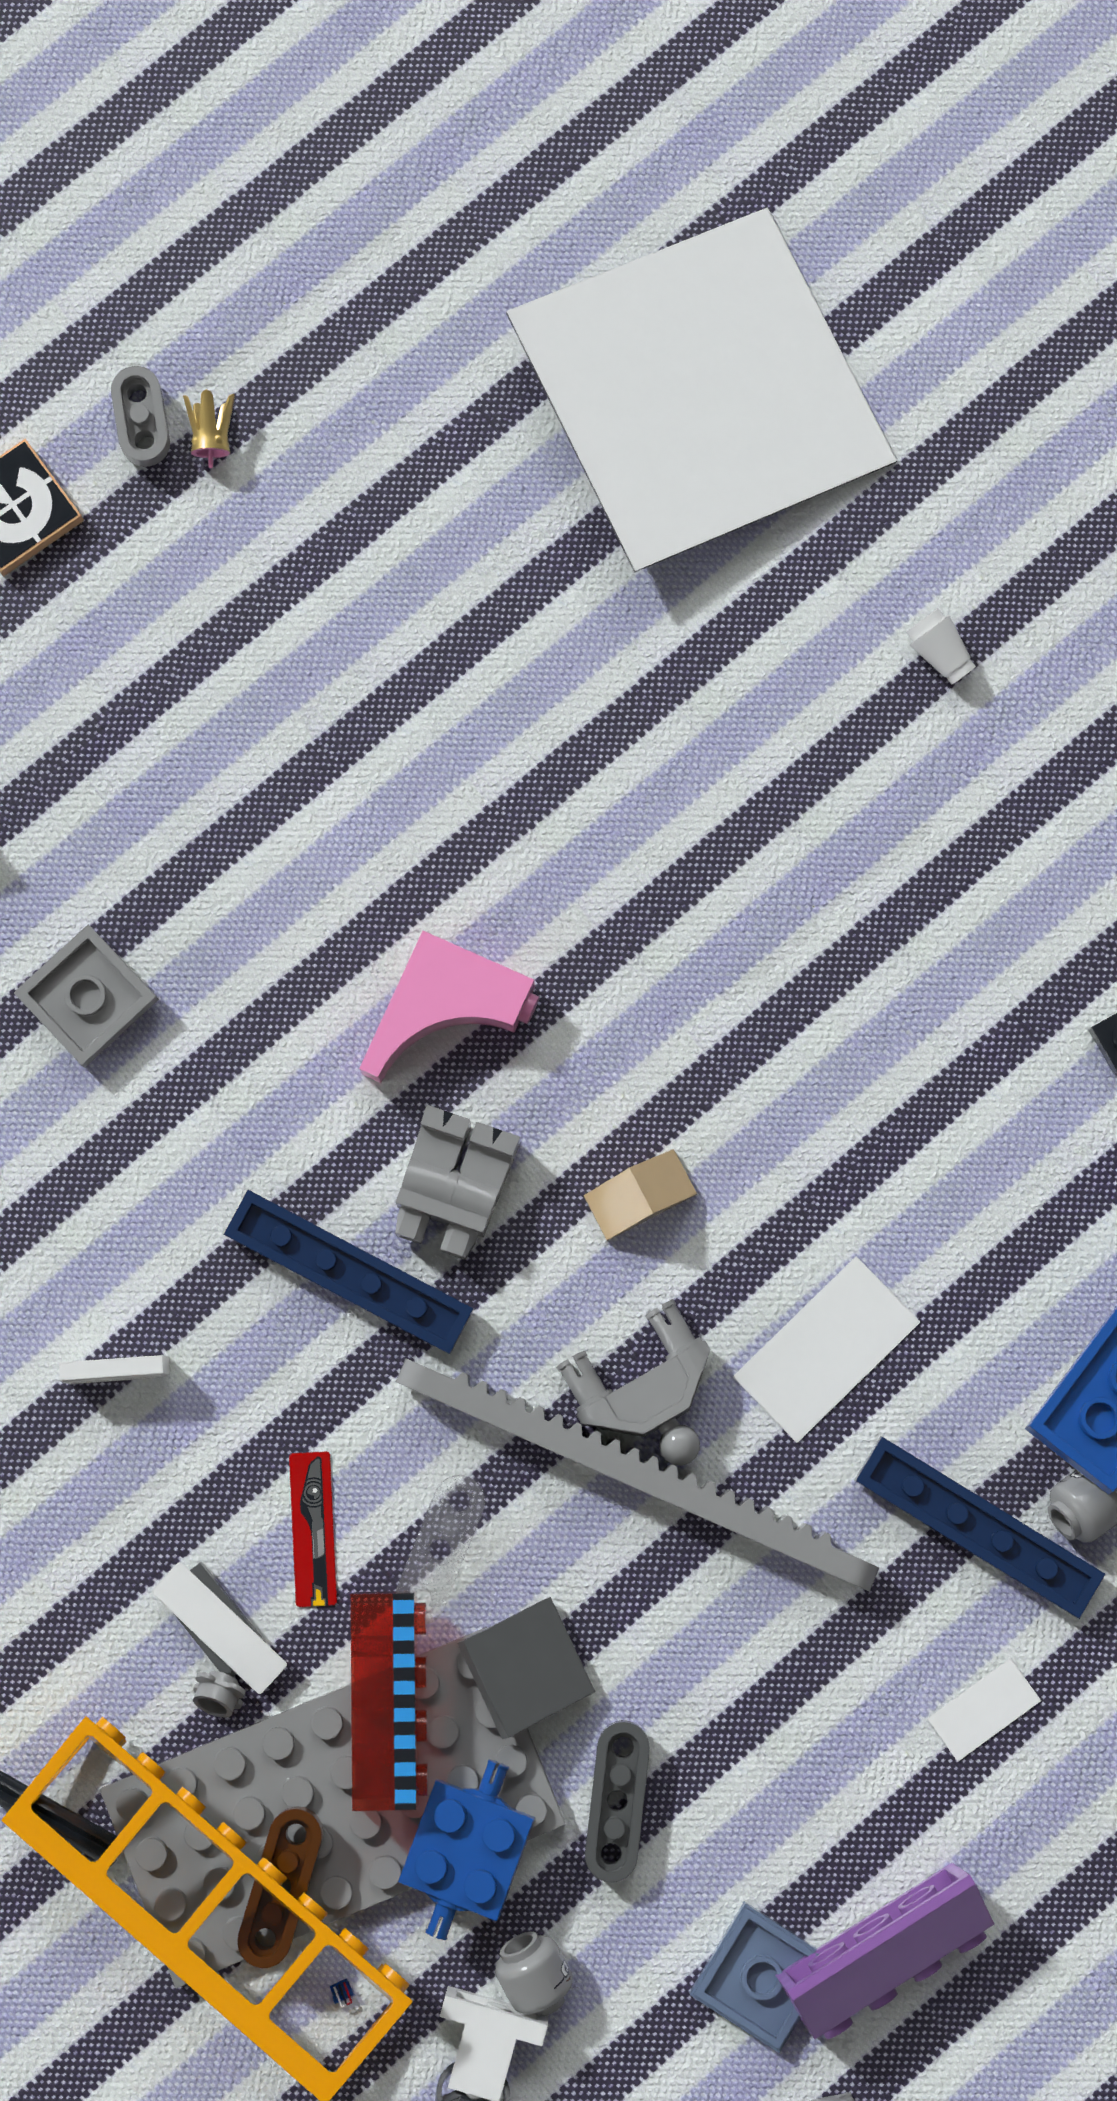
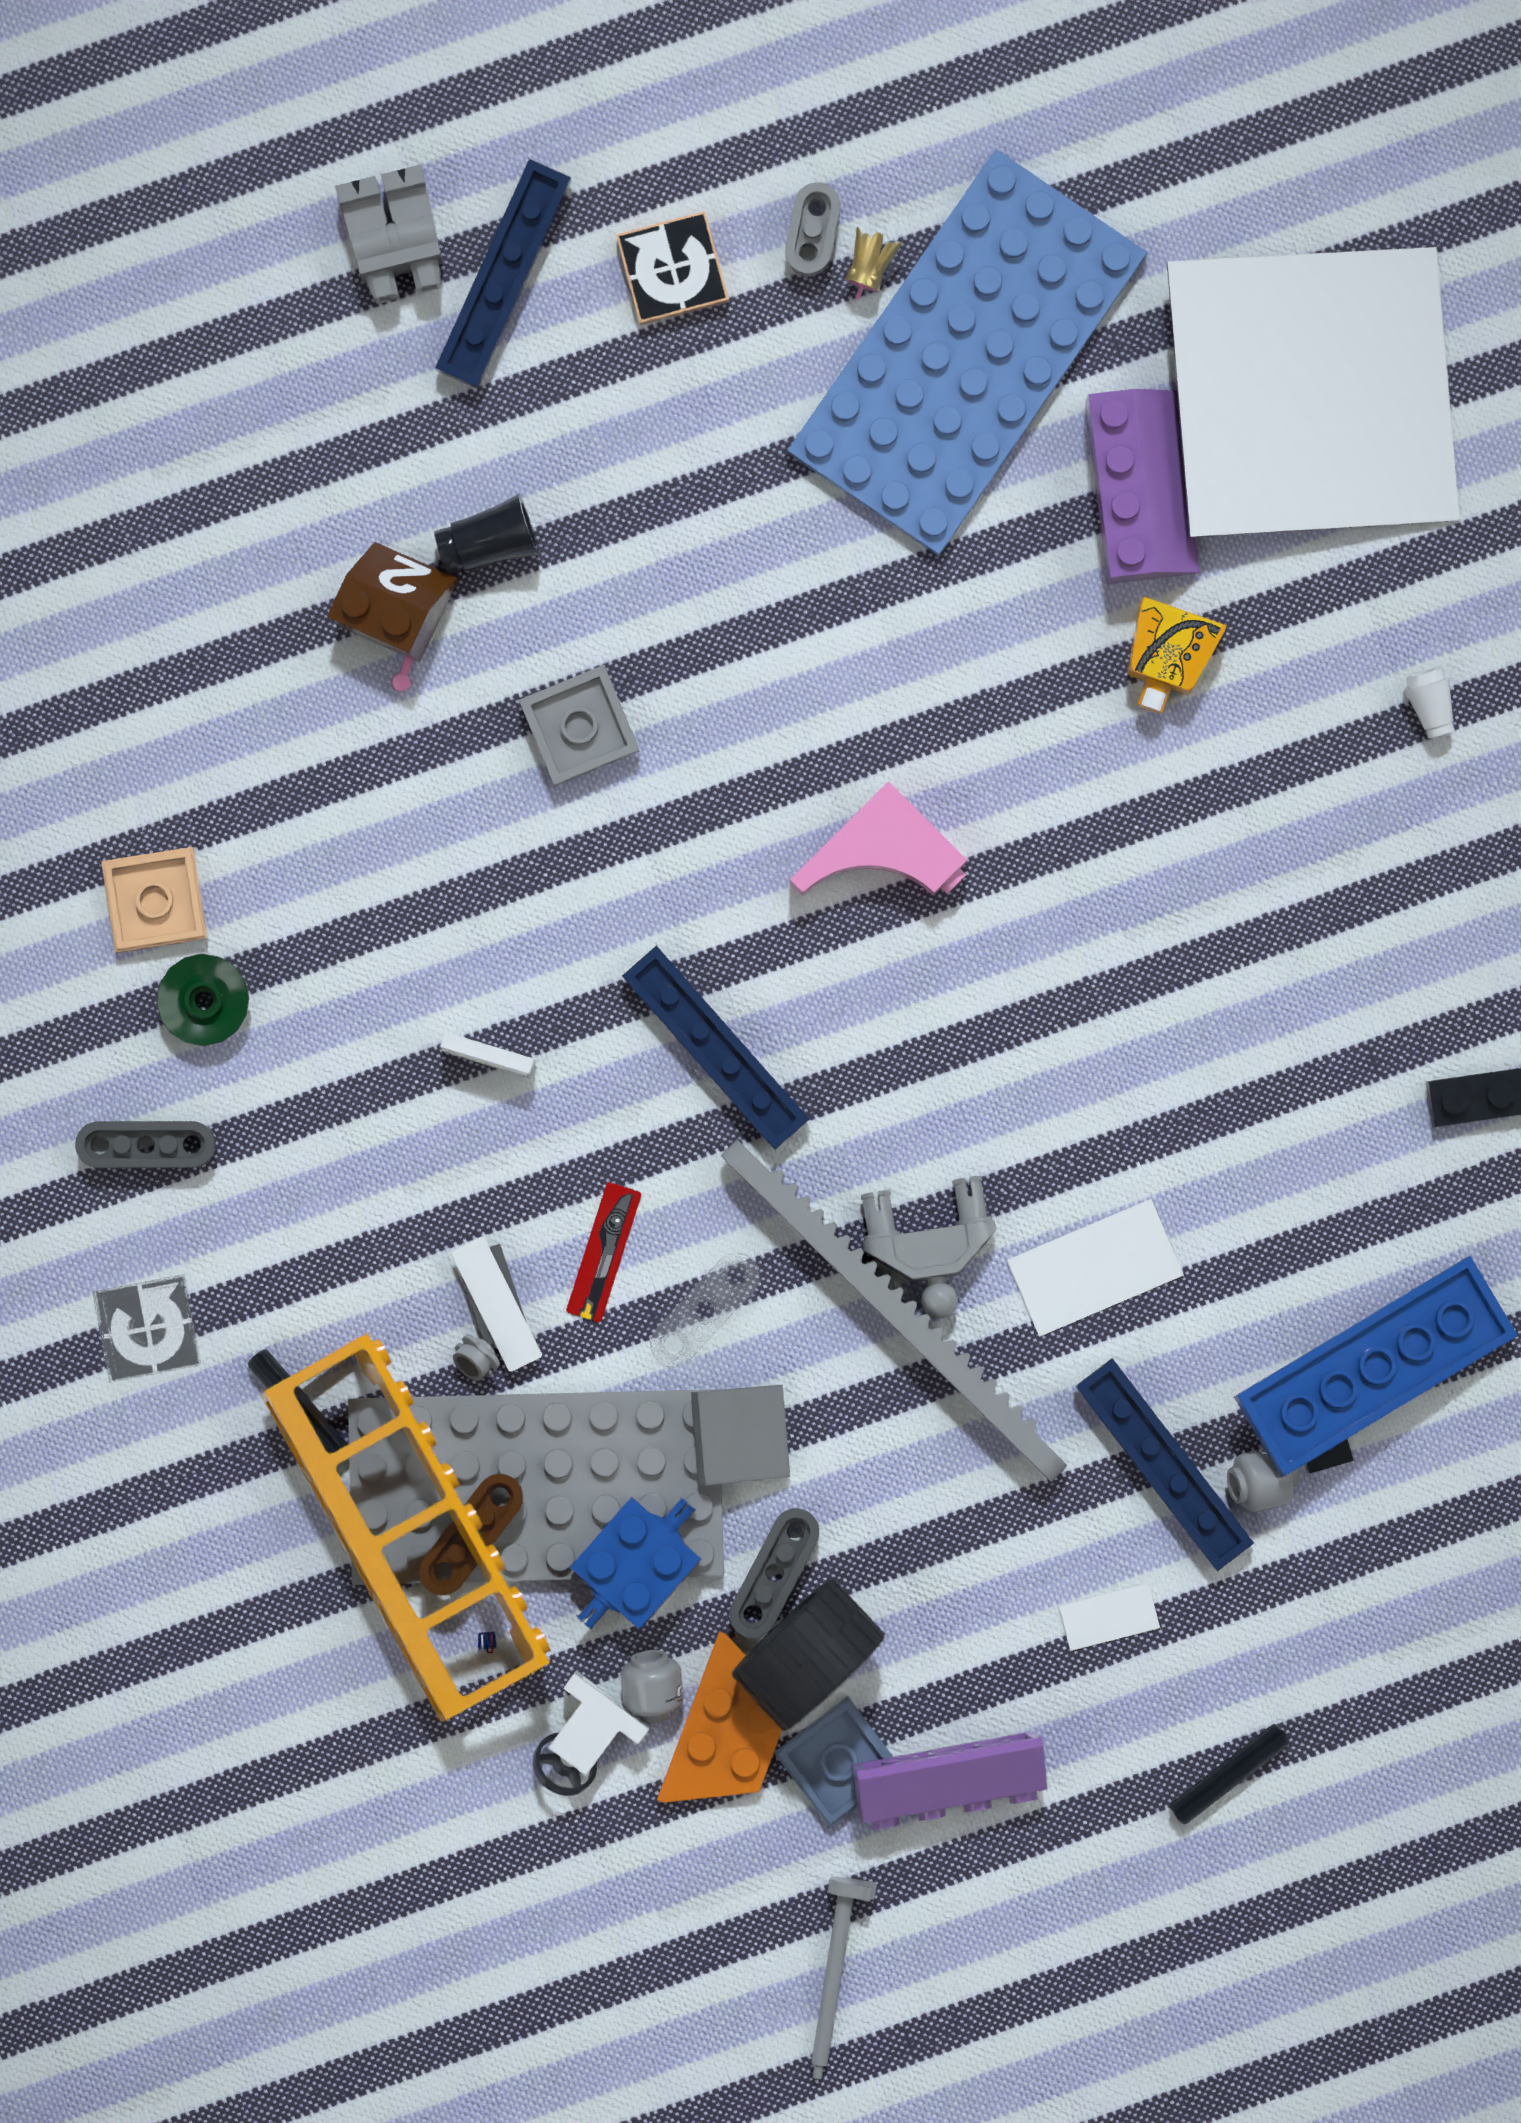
camera: 20 degrees right, 5 degrees up
clear red brick [350,1591,429,1811] -> none
light grey hips [395,1105,520,1260] -> none
tan slope [584,1149,697,1241] -> none
none -> orange wing [657,1631,782,1803]
none -> black tyre [732,1579,885,1731]
none -> medium blue plate [787,149,1148,556]
none -> medium lavender slope [1085,389,1200,584]
none -> torso [1127,596,1227,714]

